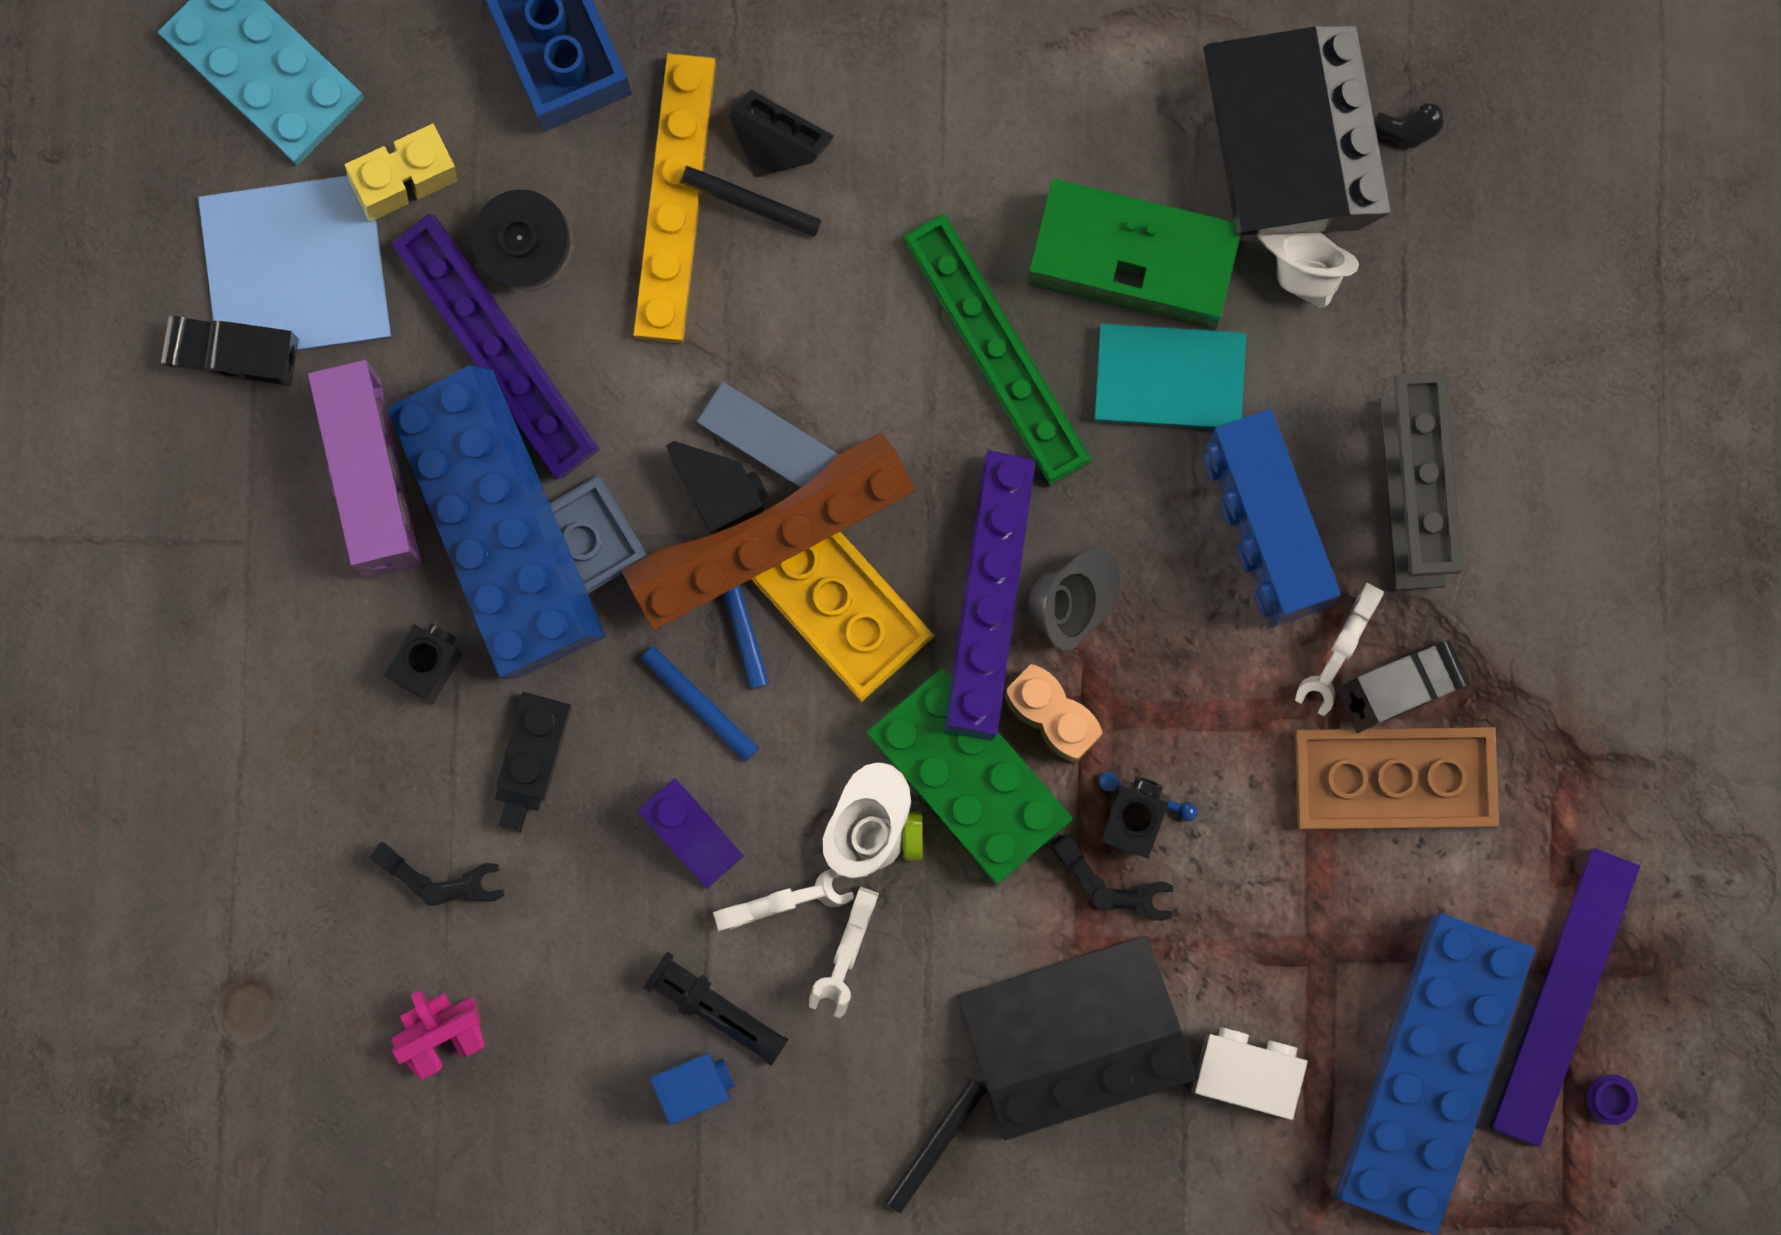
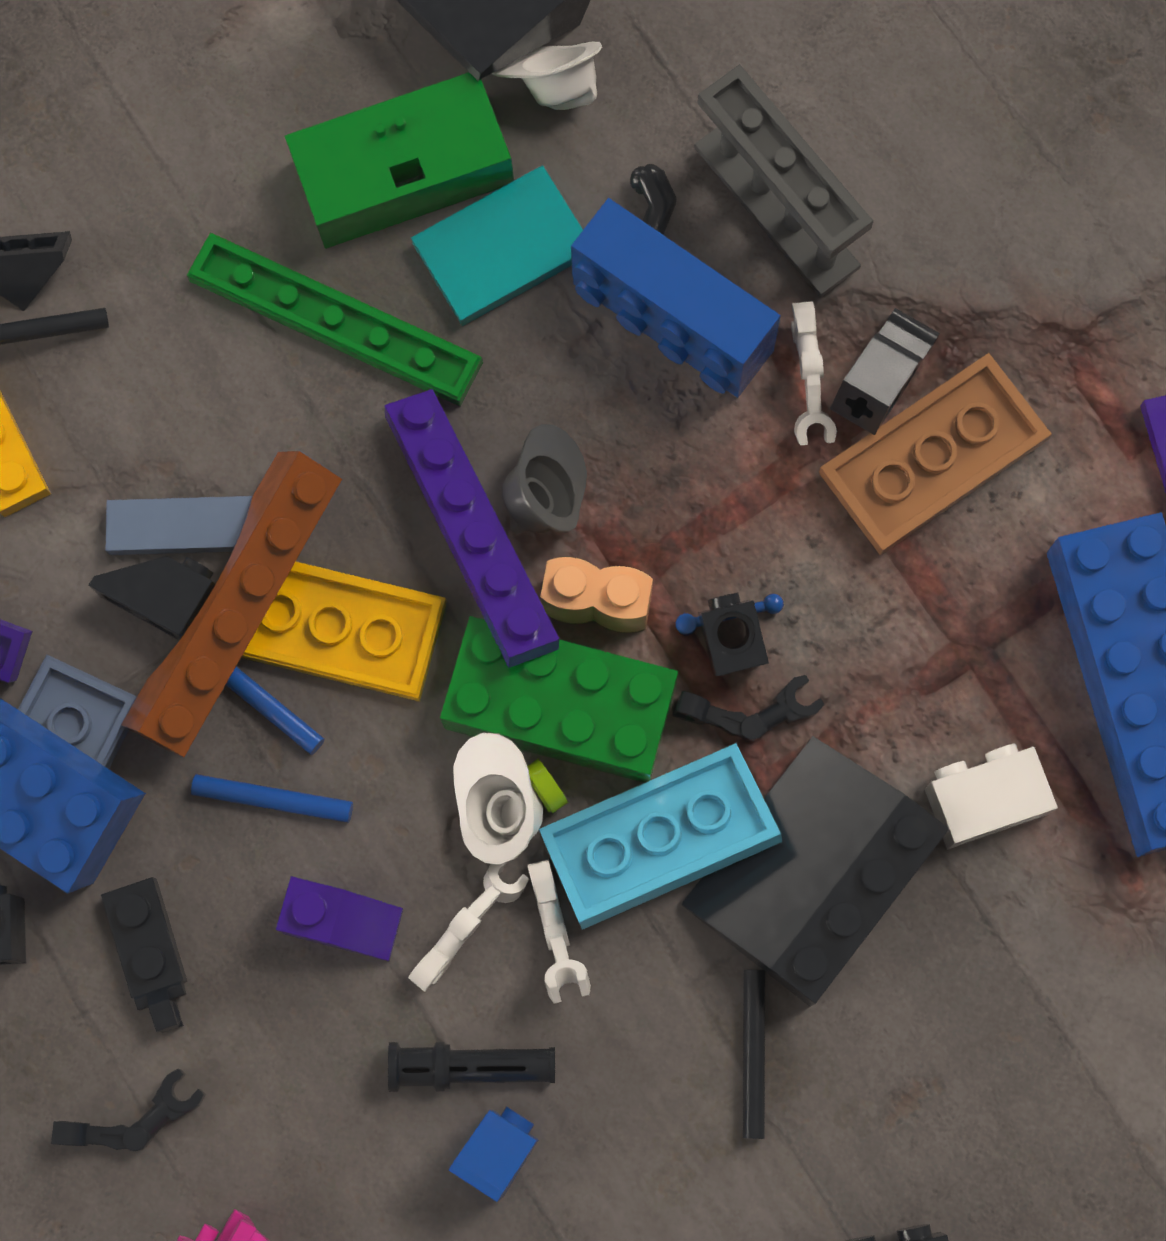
camera: 30 degrees left, 5 degrees down
none -> medium azure plate [539,743,782,930]
none -> black arm [630,164,677,235]

